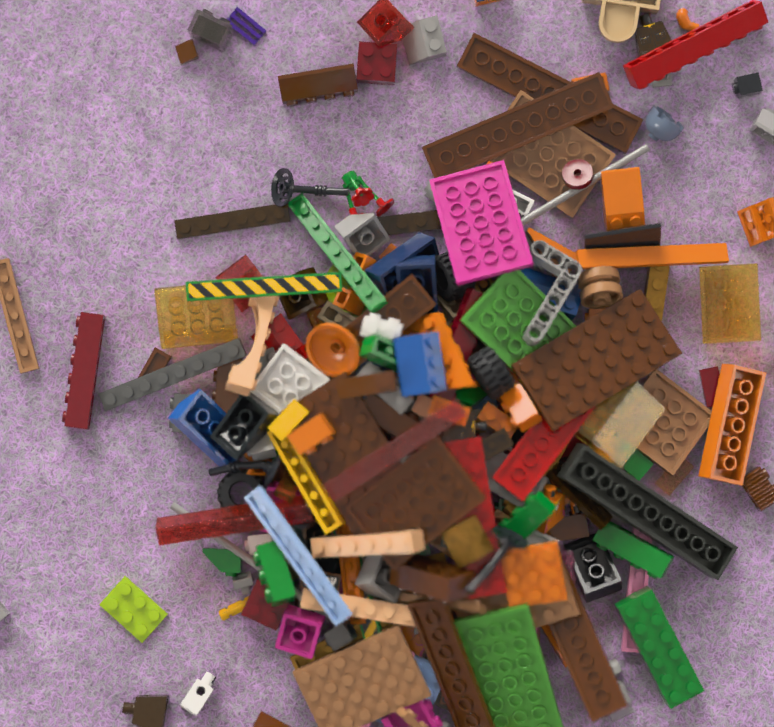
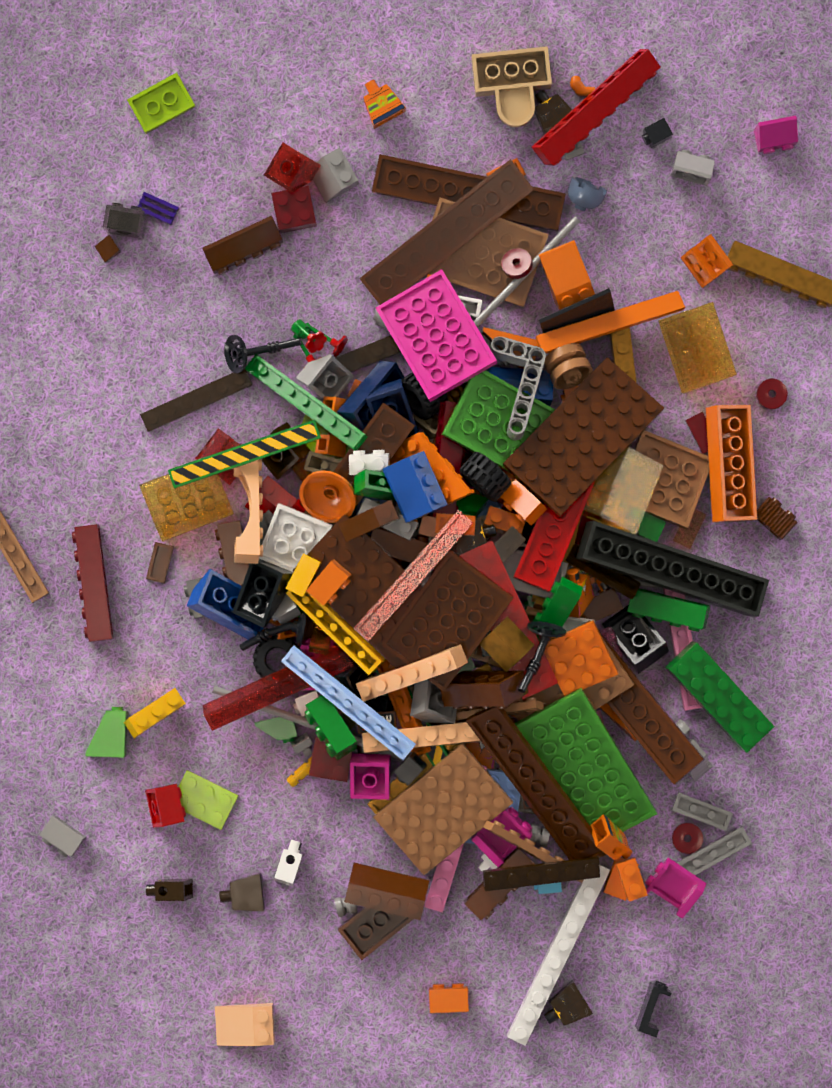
camera: 10 degrees left, 0 degrees up
dark grey plate [99,338,247,411] -> none
none -> bright green slope [85,707,128,758]
none -> yellow brick [124,688,186,739]
none -> red slope [145,784,186,828]
none -> dark brown torso [146,878,193,901]

